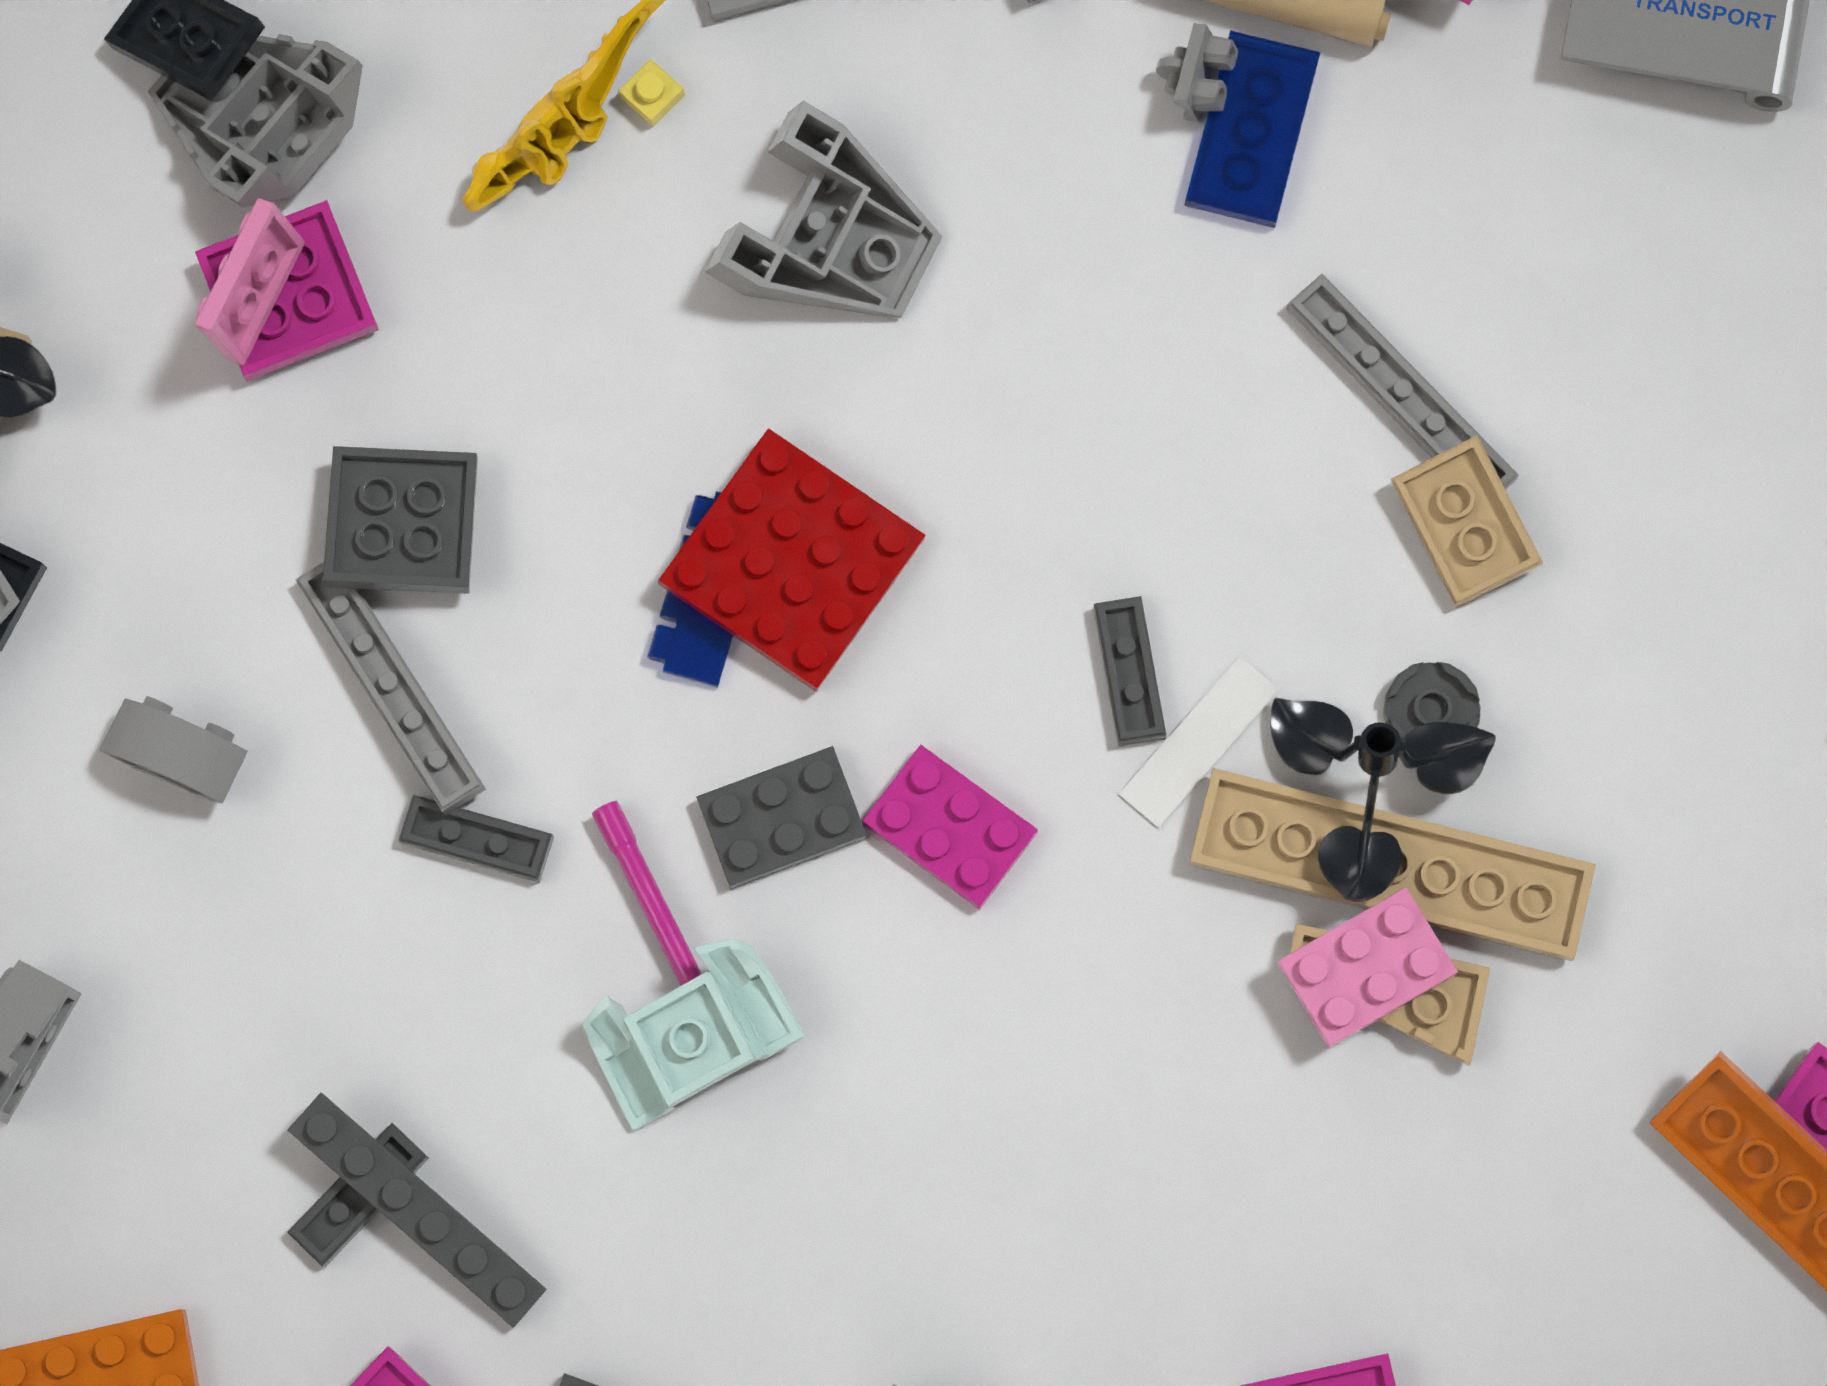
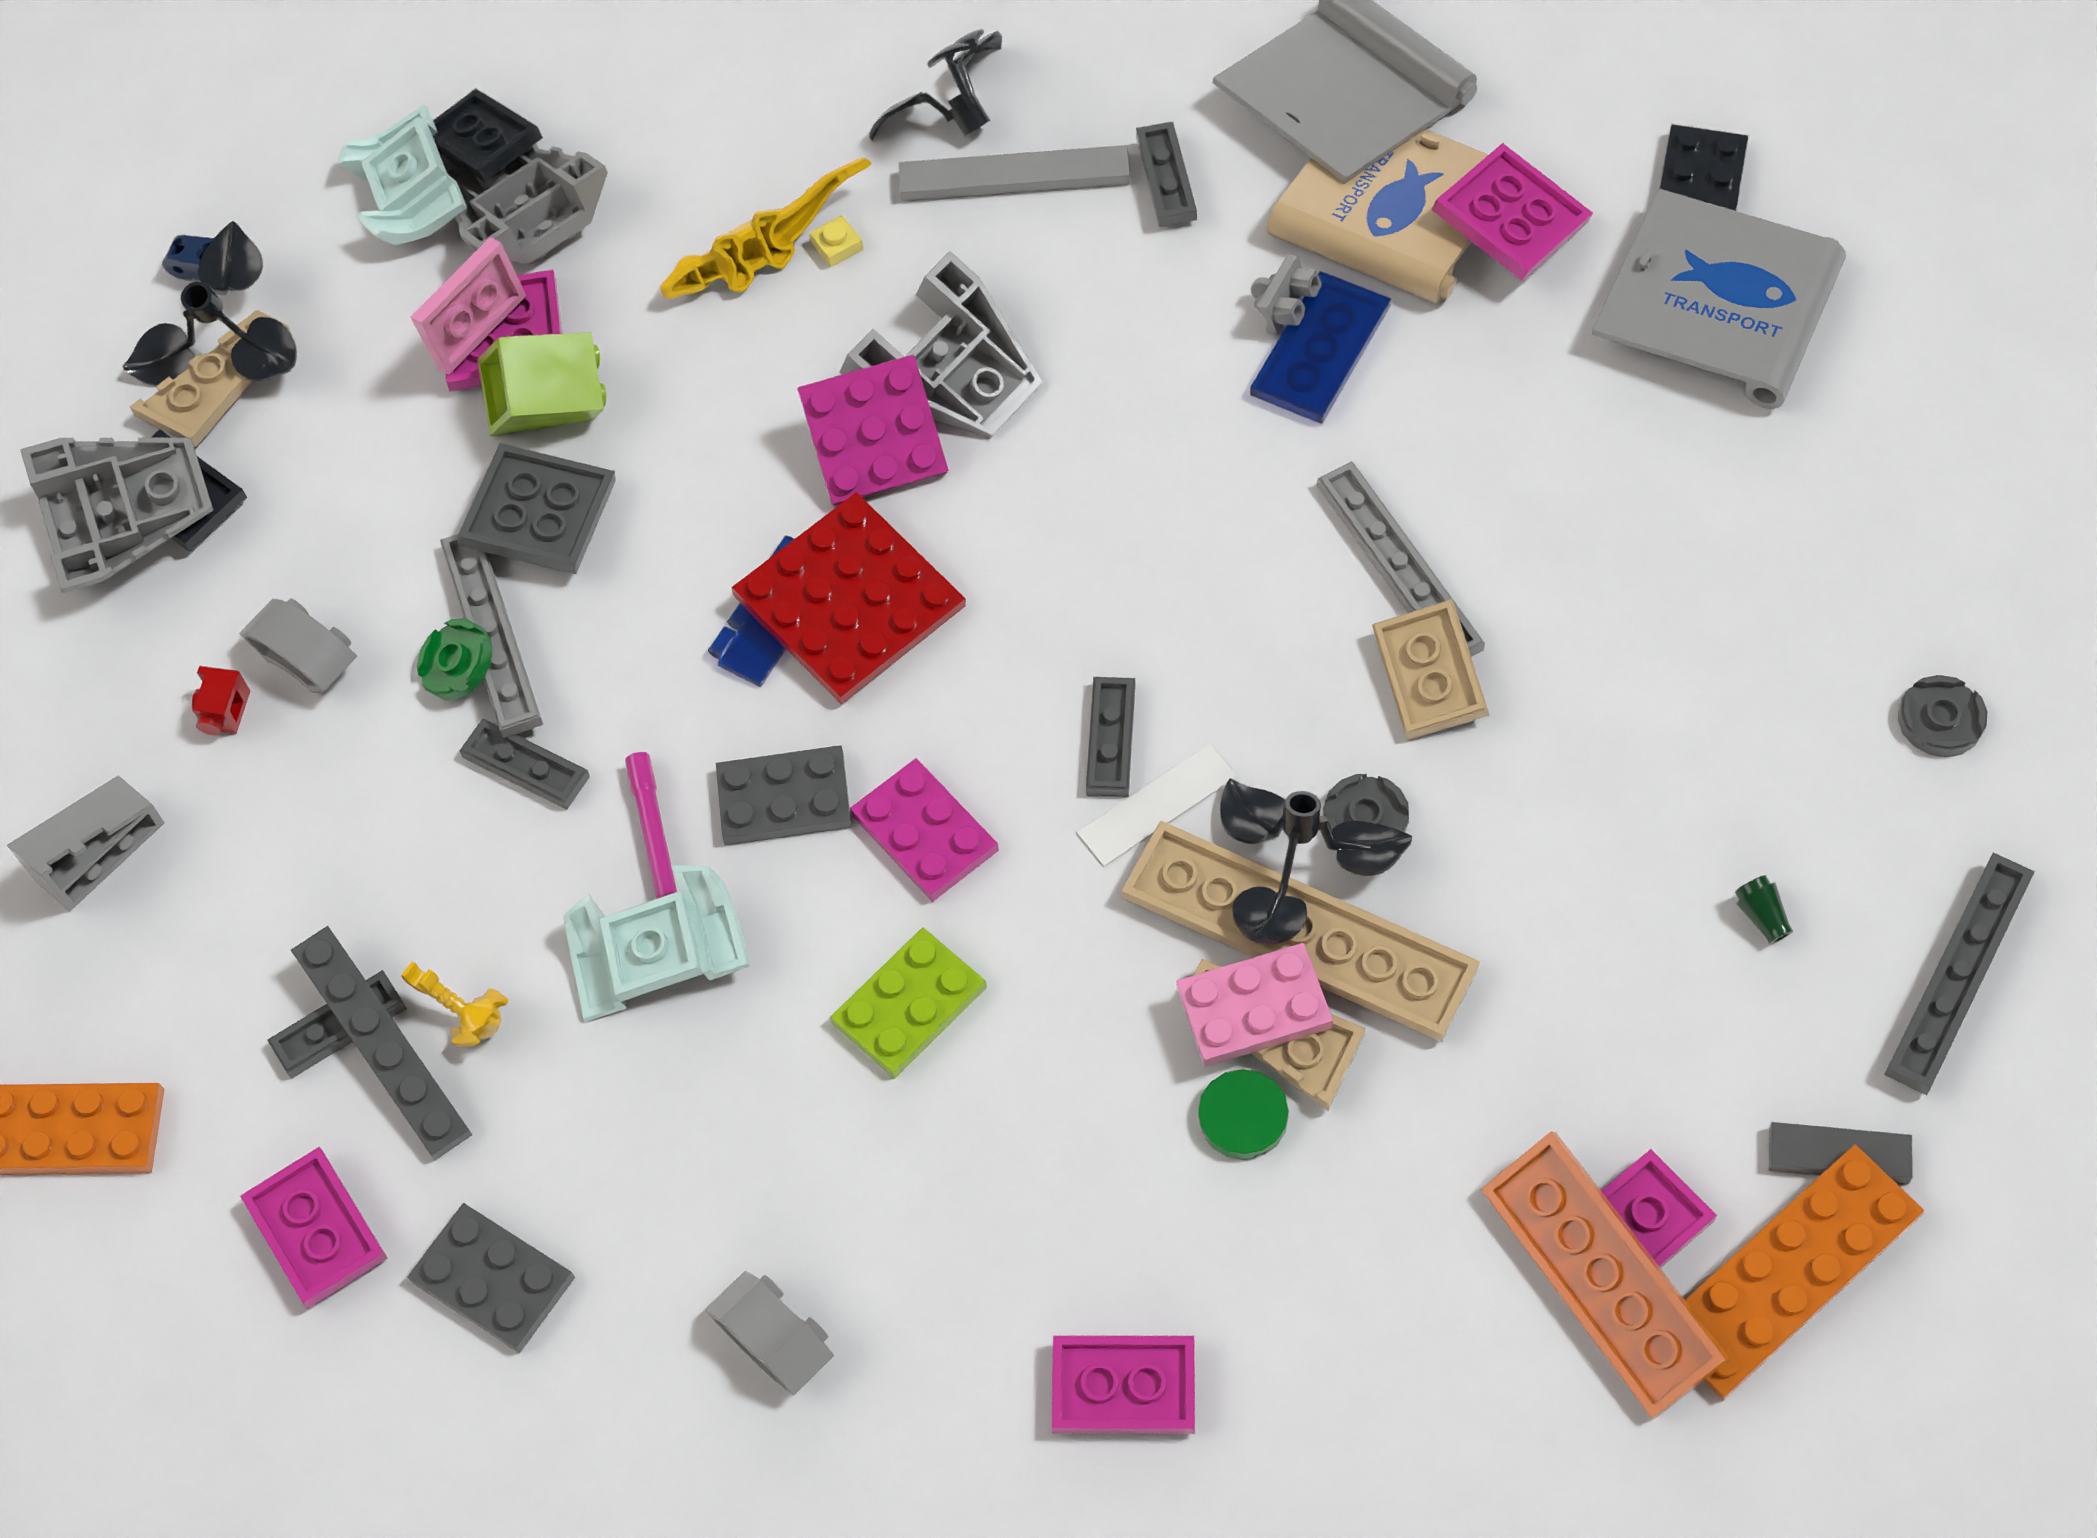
camera: 15 degrees right, 15 degrees down
none -> red brick [192,666,251,735]
none -> light aqua piece [338,105,467,245]
none -> yellow piece [401,961,509,1047]
none -> green tile [417,618,493,700]
none -> lime slope [477,332,607,436]
none -> dark pink plate [797,354,949,506]
none -> lime plate [830,927,987,1079]
none -> green tile [1198,1069,1289,1160]

